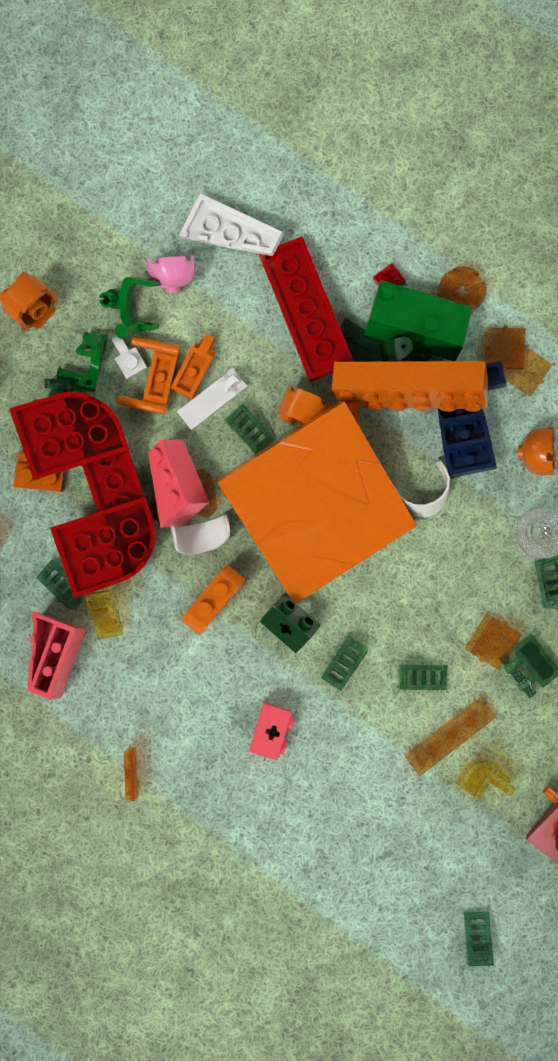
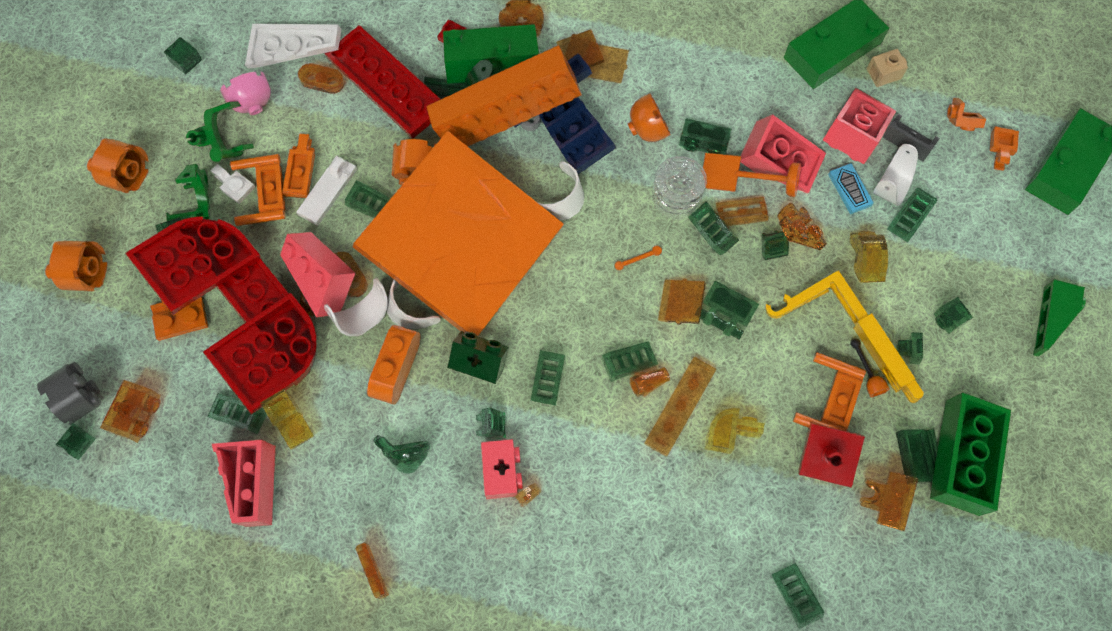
camera: 20 degrees left, 15 degrees down
none -> clear green plate [164,37,202,75]
none -> clear orange plate [298,63,345,94]
none -> clear green hat [373,435,431,474]
none -> white piece [387,280,441,330]
none -> clear green tile [476,408,506,439]
none -> clear orange tile [515,483,542,508]
none -> orange hinge [614,246,662,270]
none -> clear orange cone [630,367,670,397]

